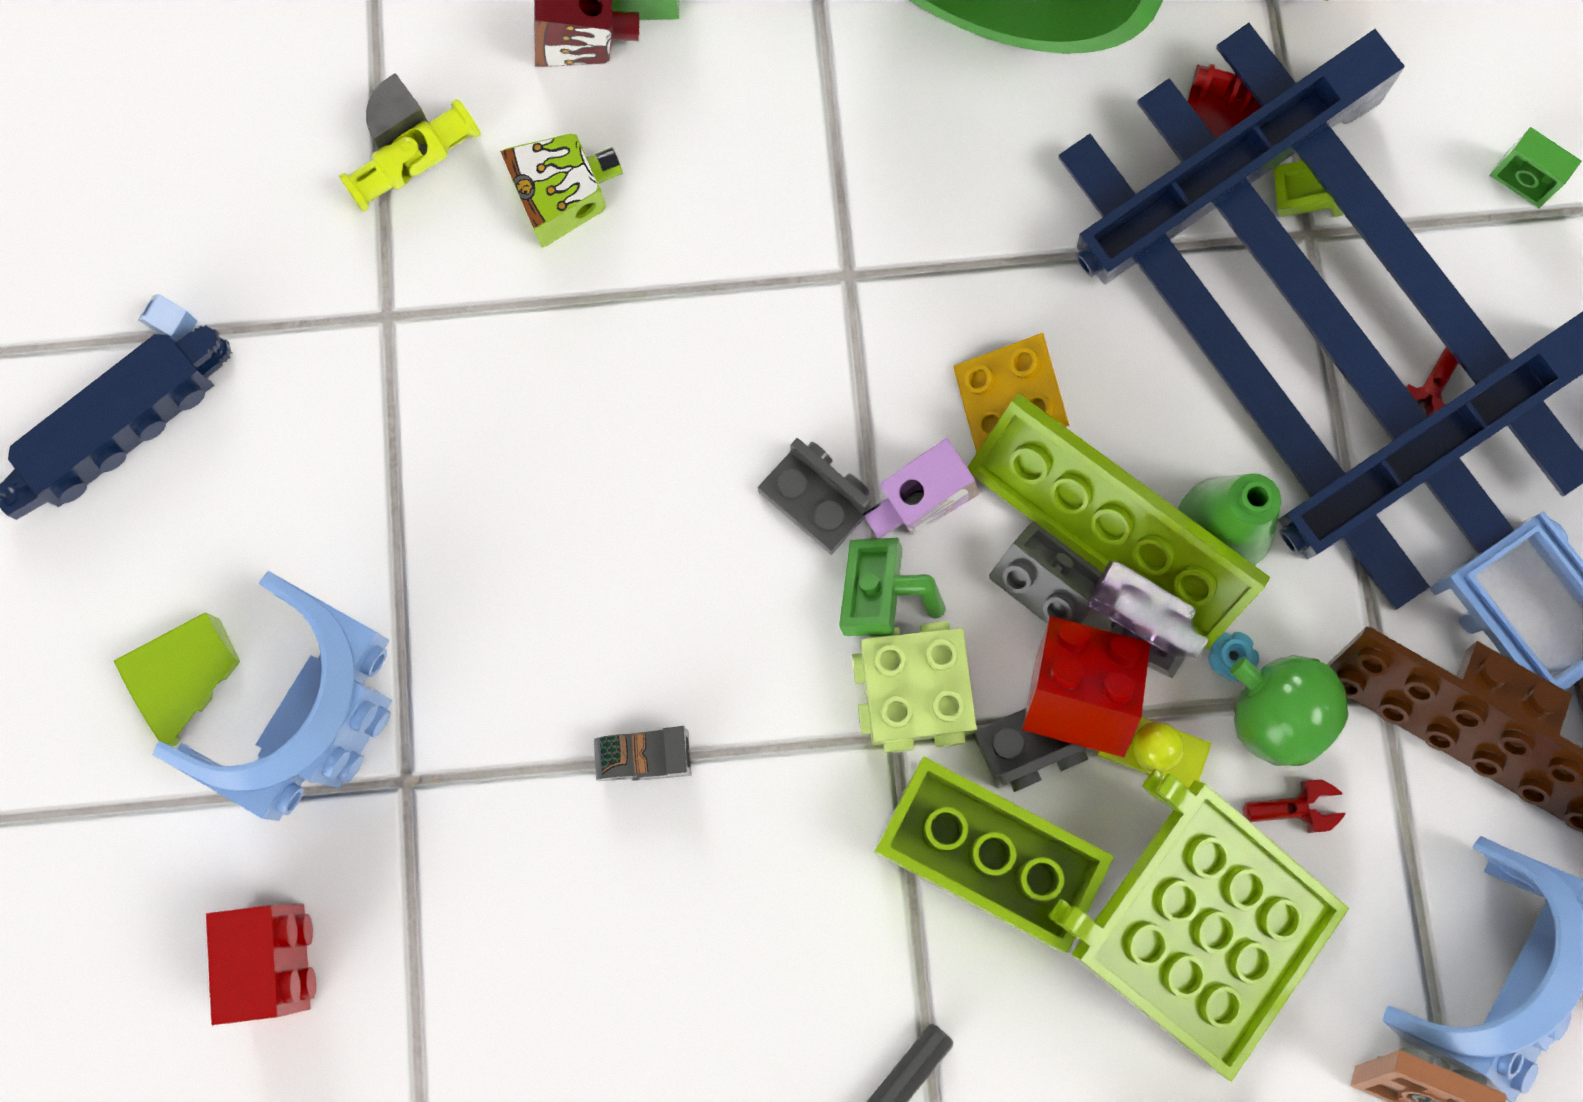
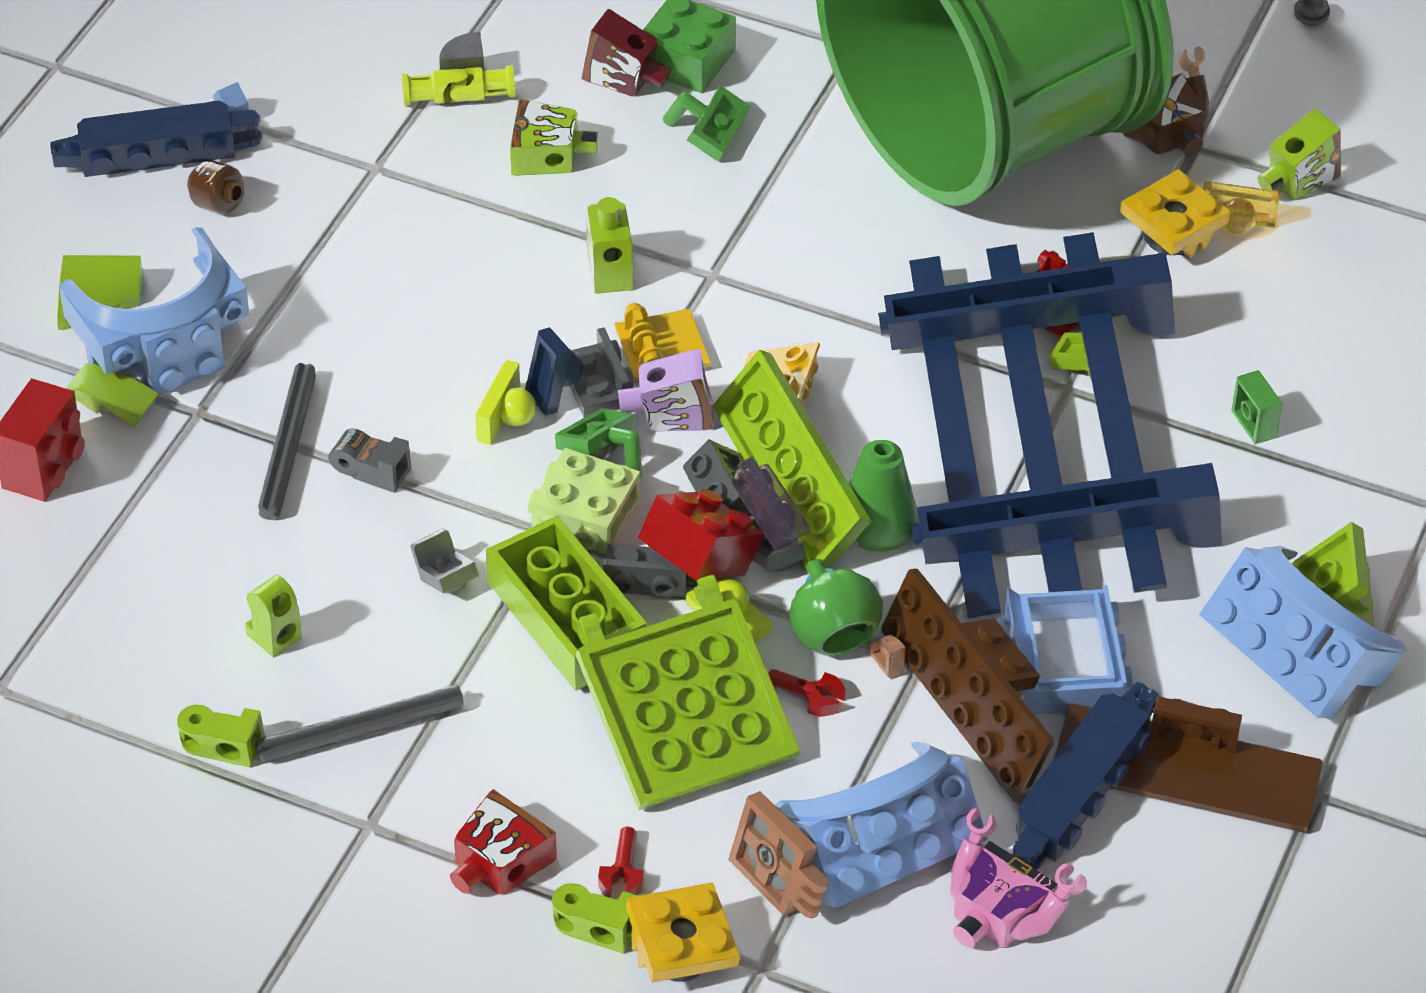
camera: 25 degrees right, 30 degrees down
none -> lime slope [66,363,159,428]
none -> reddish brown head [187,160,245,214]
none -> lime leg [245,574,302,658]
none -> dark grey axle [258,362,316,520]
none -> flat silver bracket [410,528,479,594]
none -> neon yellow tile [475,360,536,445]
none -> dark blue tile [525,327,583,416]
none -> lime torso [586,197,633,294]
none -> yellow hinge [614,303,711,381]
none -> bright green plate [663,85,751,161]
none -> nougat tile [868,635,905,679]

